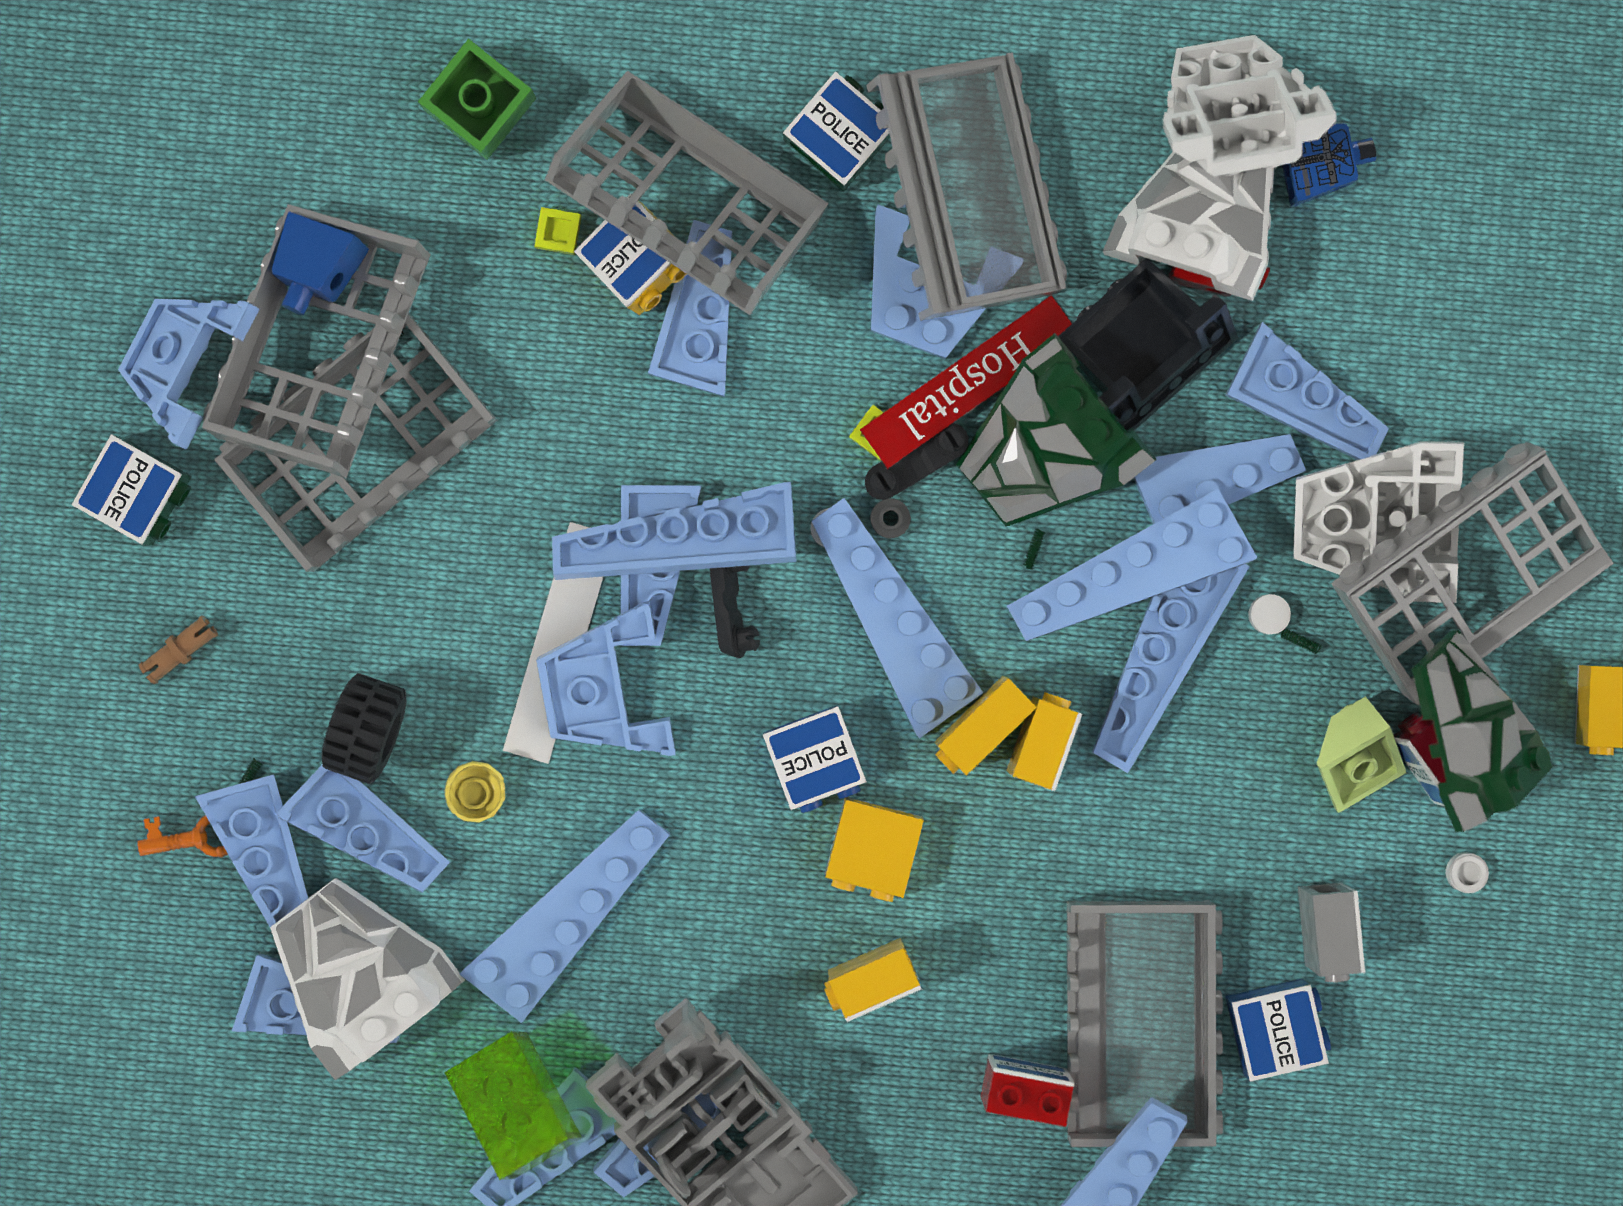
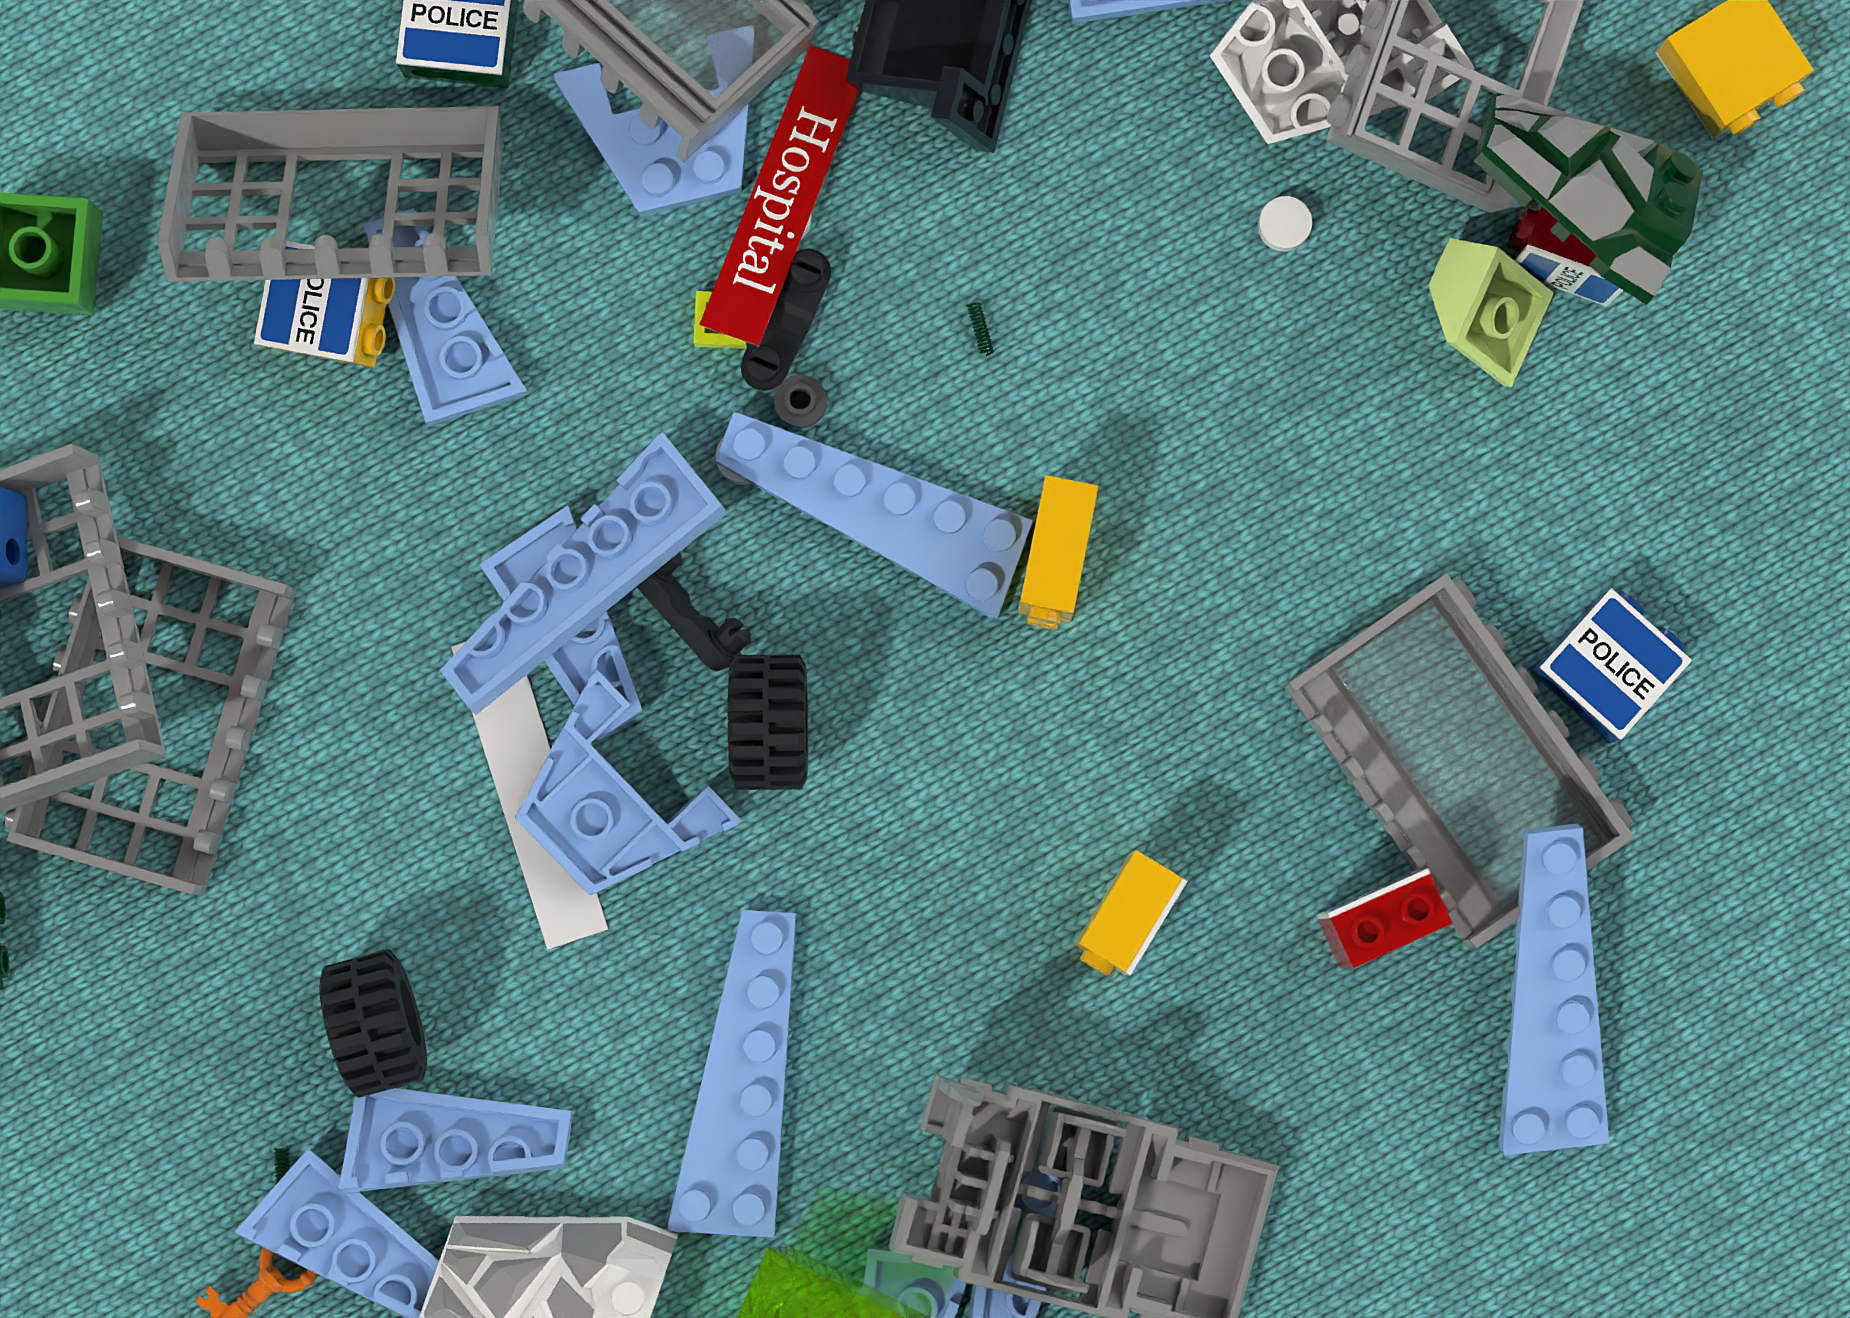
camera: 40 degrees left, 5 degrees down
medium nougat pin [138,615,218,684] -> none
light yellow hair [444,761,505,823] -> none
neon yellow tile [534,207,582,255] -> none
piece [763,705,866,813] -> none
yellow piece [825,797,924,902] -> none
wedge [956,333,1156,527] -> none
yellow piece [1006,692,1082,791] -> none
light blue wing [1007,488,1258,641] -> none
light blue wing [1092,564,1250,773] -> none
light blue wing [1133,434,1306,524] -> none
dark green leg [1281,628,1322,654] -> none
light grey piece [1298,882,1365,982] -> none
white tile [1446,852,1489,893] -> none
none -> black tyre [728,654,808,790]

